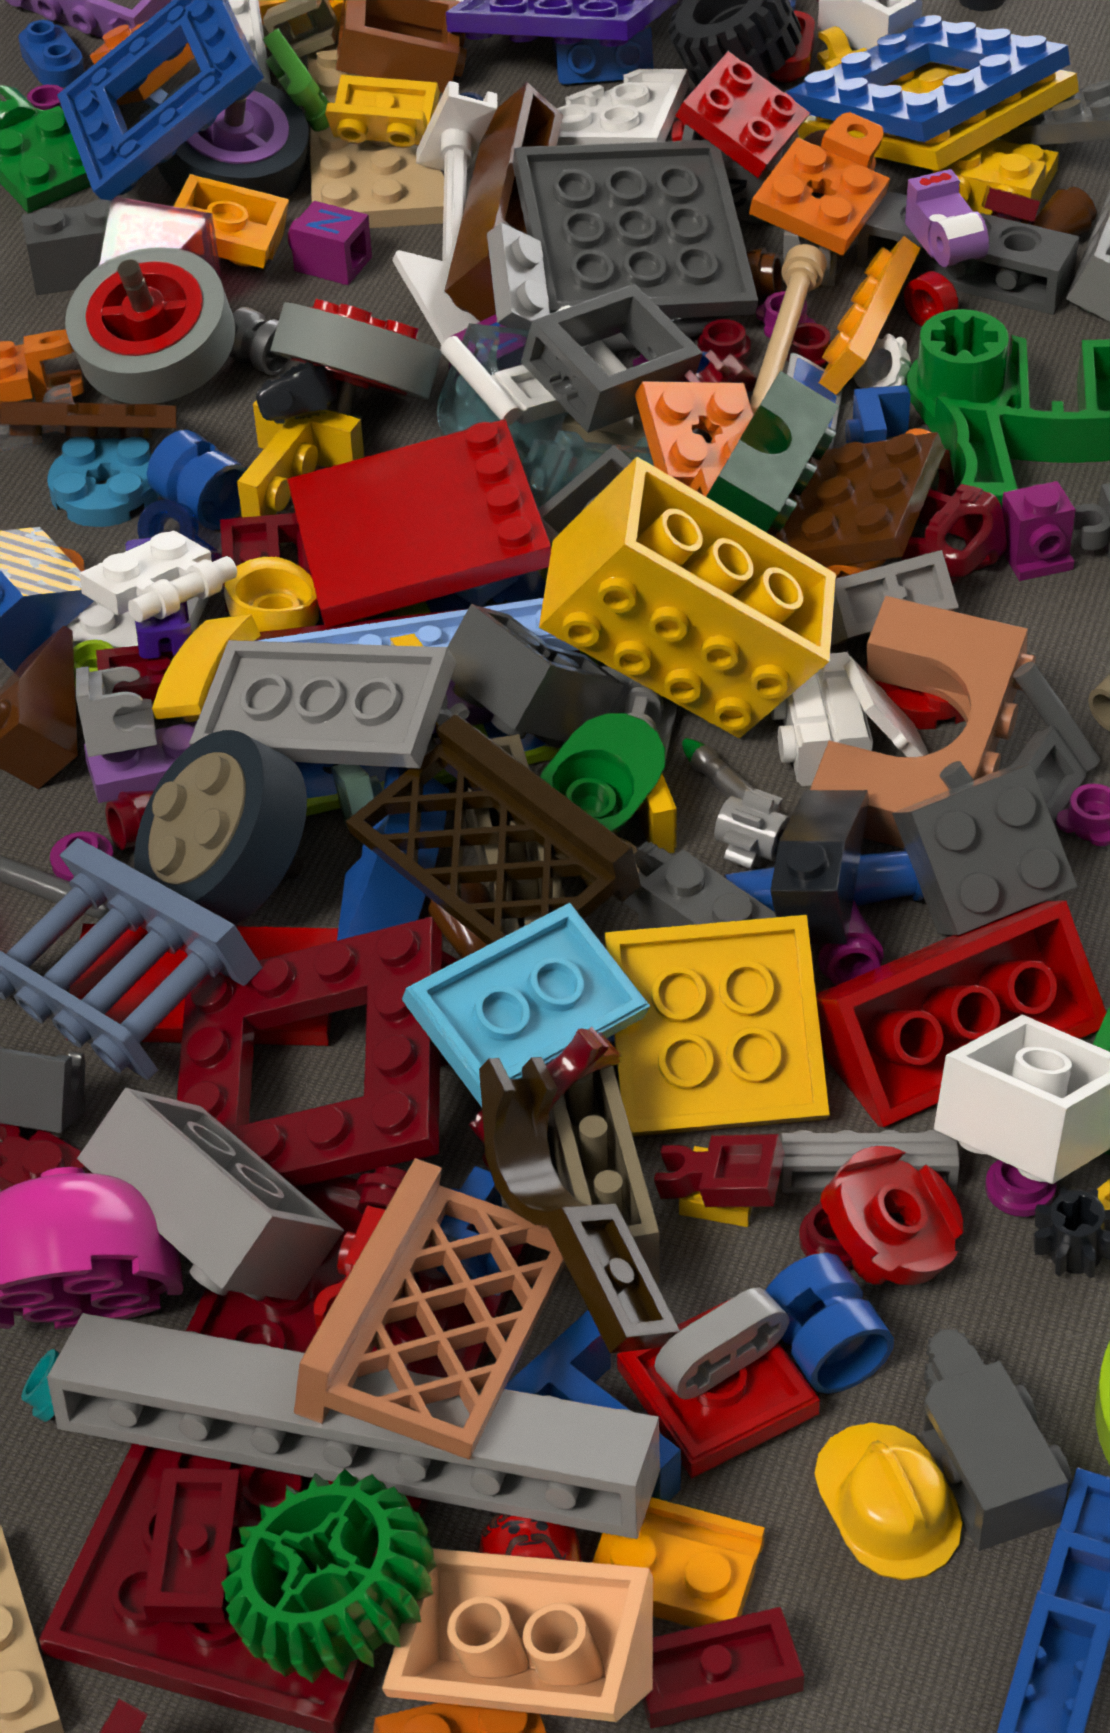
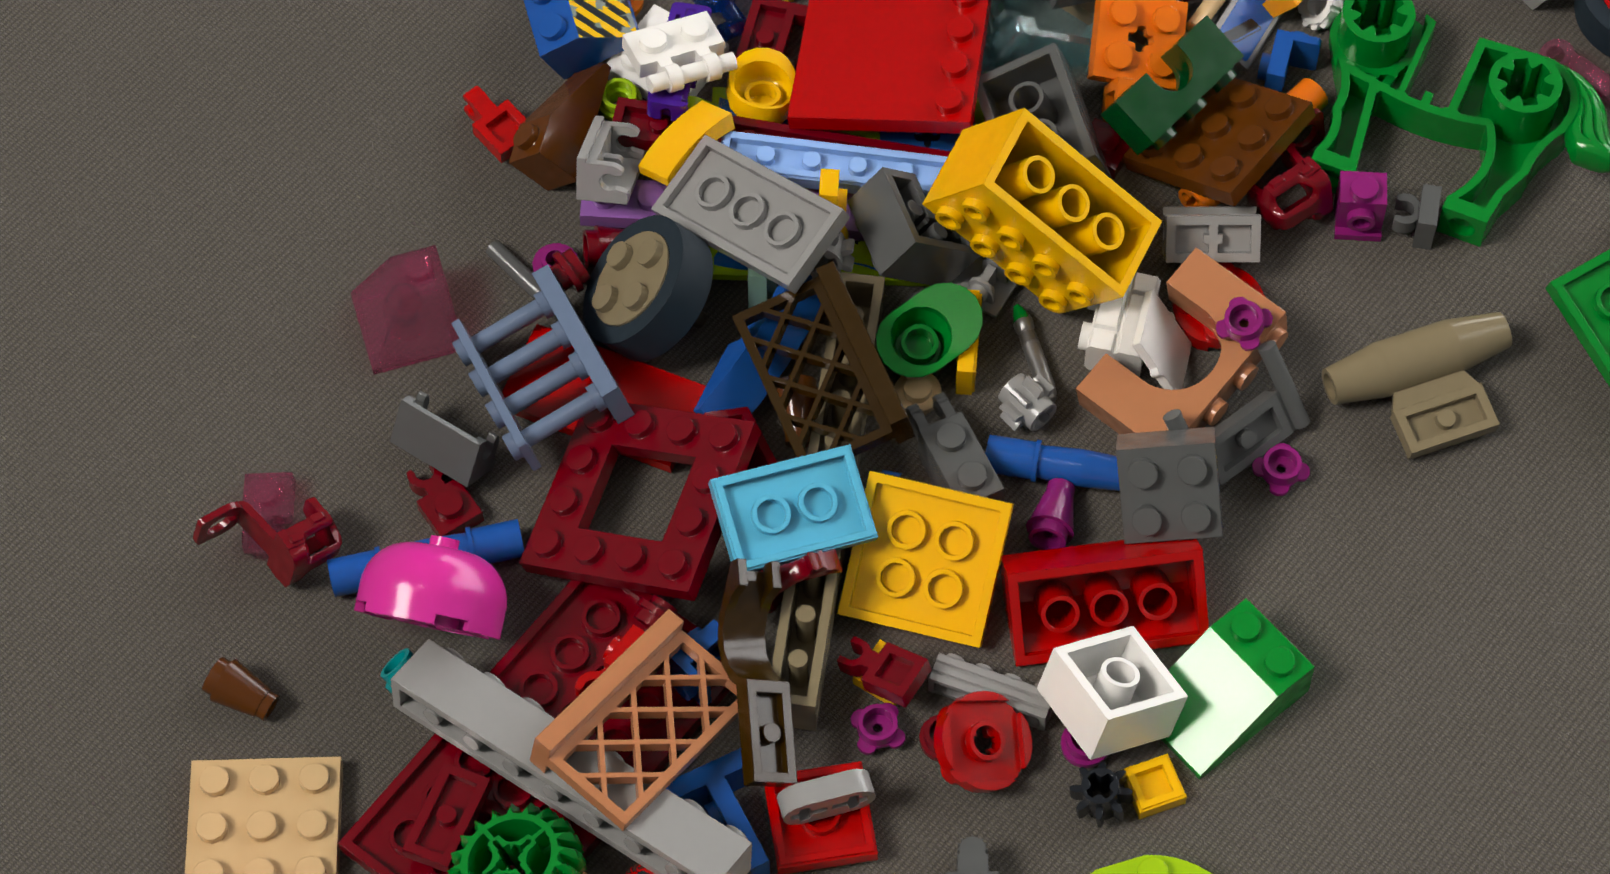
camera: 20 degrees right, 15 degrees up
light grey brick [77,1087,344,1301] -> none
blue wheel [766,1253,894,1394] -> none
black slope [770,790,869,944] -> none
none -> dark red plate [550,248,591,293]
none -> magenta plate [851,703,905,755]
none -> magenta plate [1216,297,1273,351]

